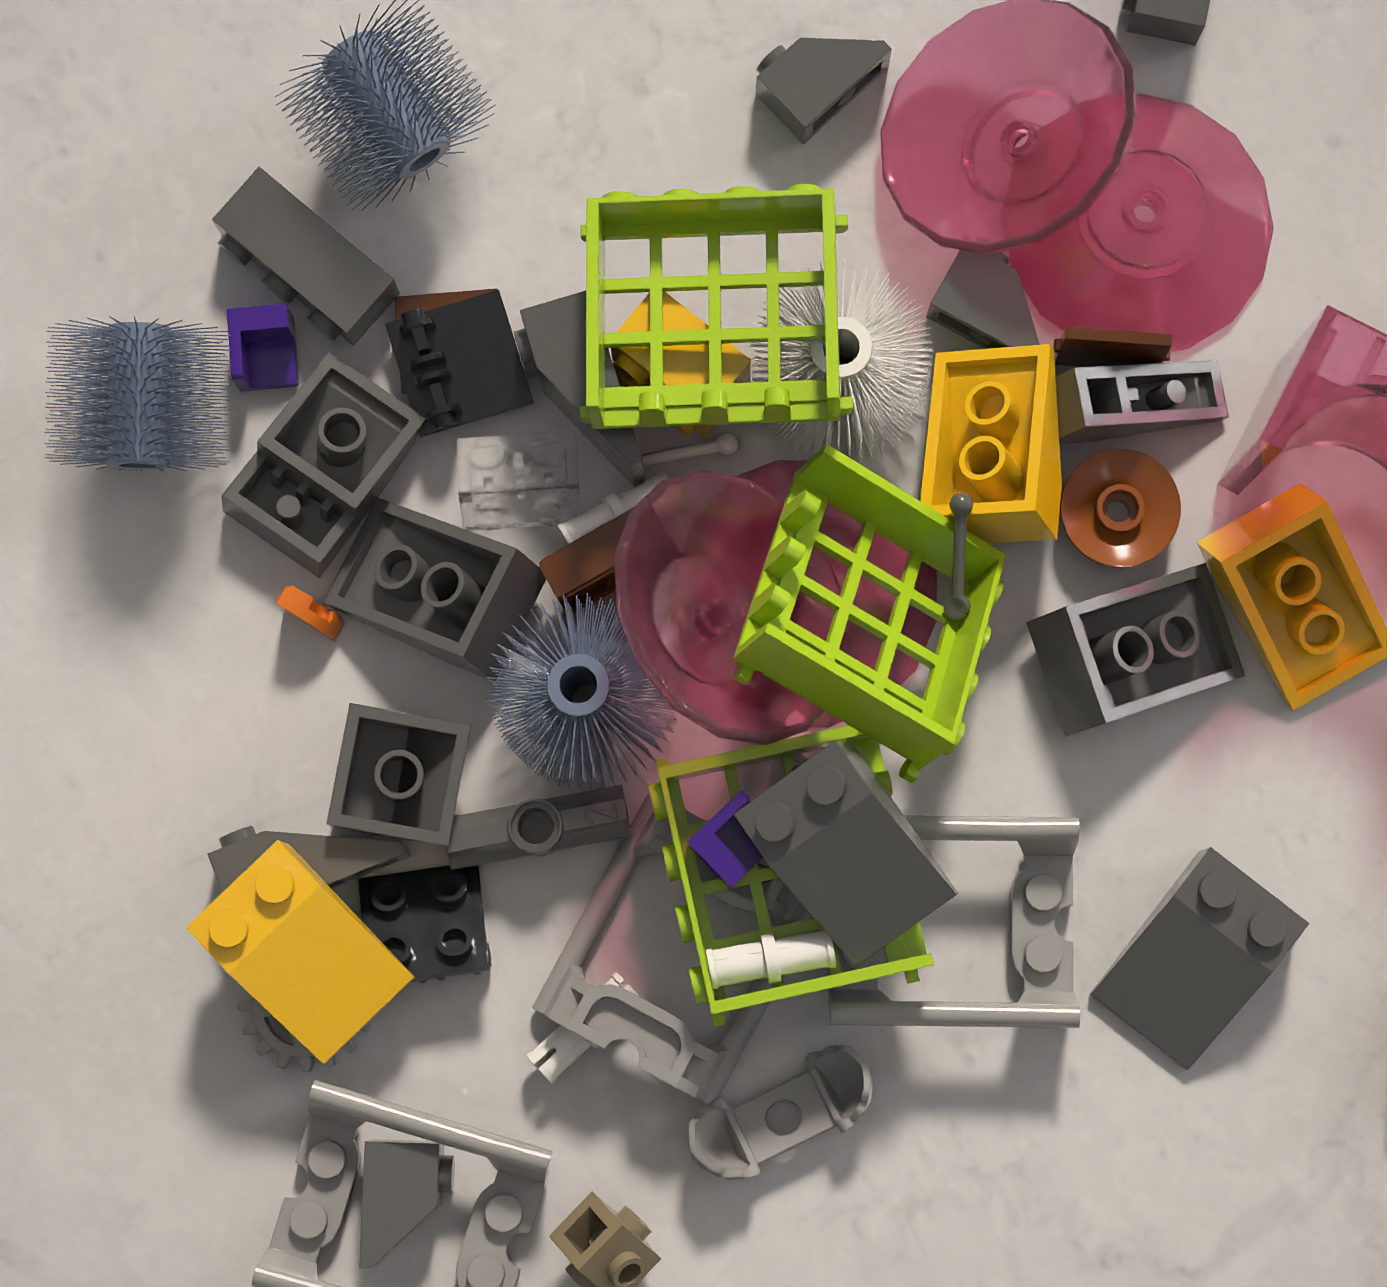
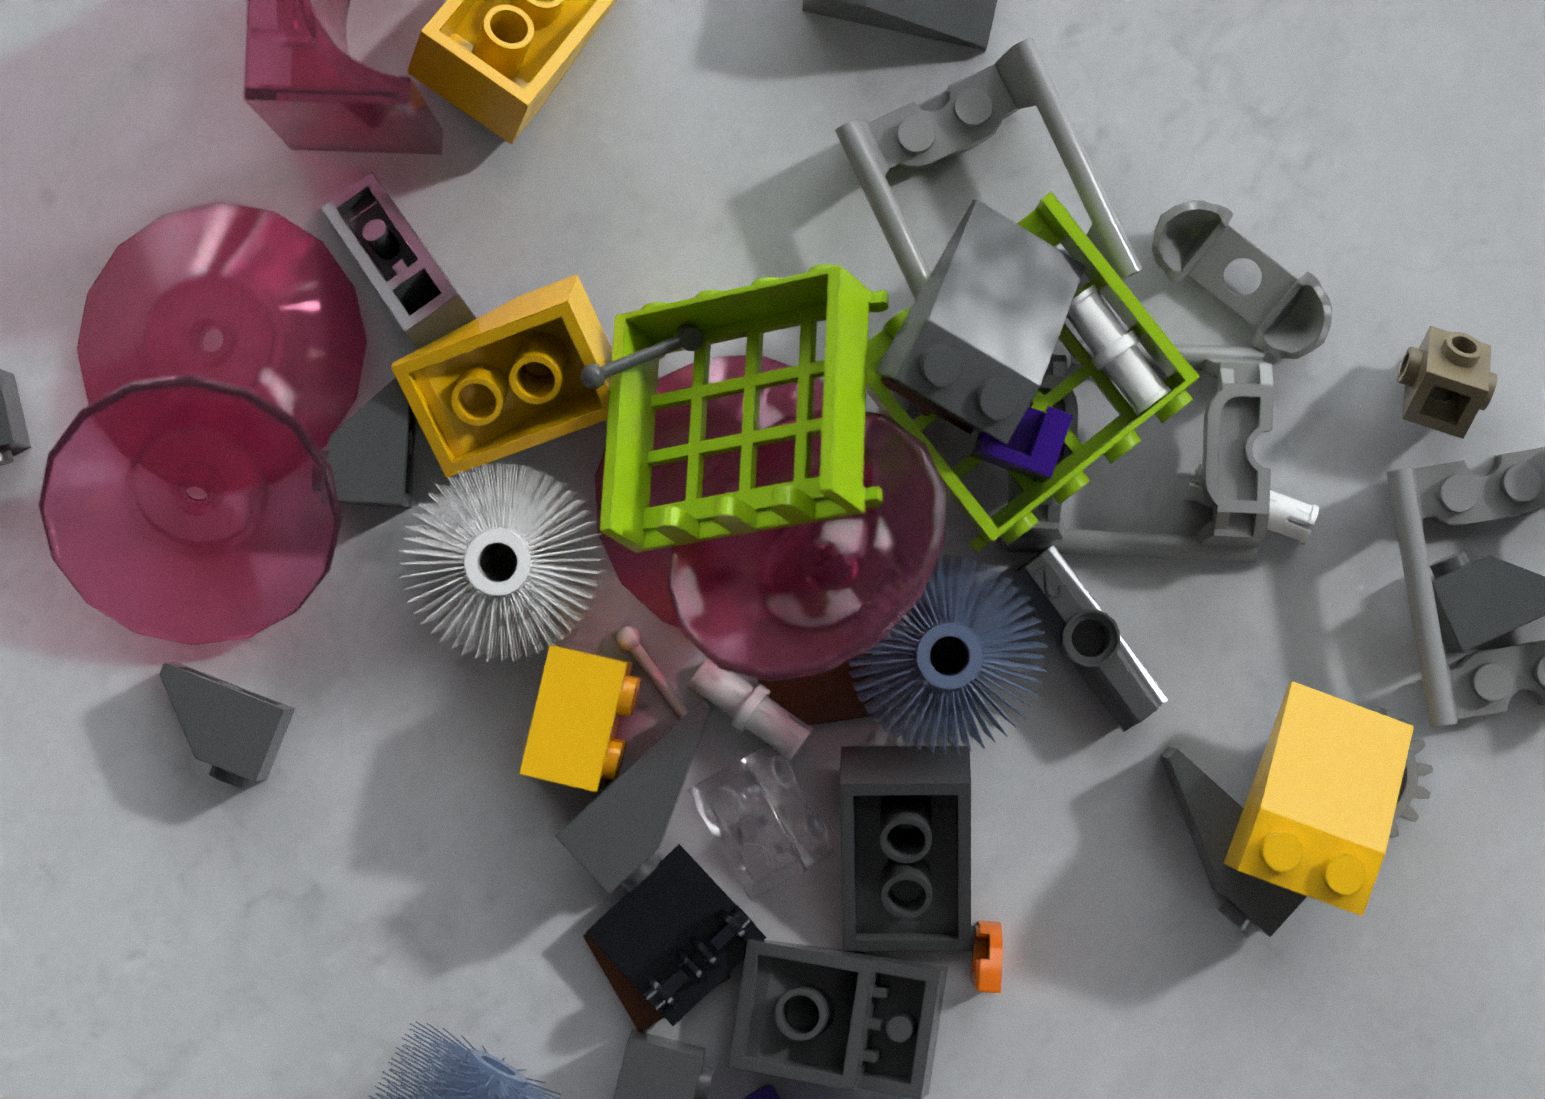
camera: 120 degrees left, 5 degrees up
dark grey slope [326,703,471,846] -> none
black hinge [358,865,492,984] -> none
reddish brown slope [539,505,671,614] -> none
lime window [580,184,853,429] -> none
dark grey slope [1026,563,1246,737] -> none
reddish brown piece [1053,327,1172,367] -> none
dark orange dish [1060,448,1181,568] -> none

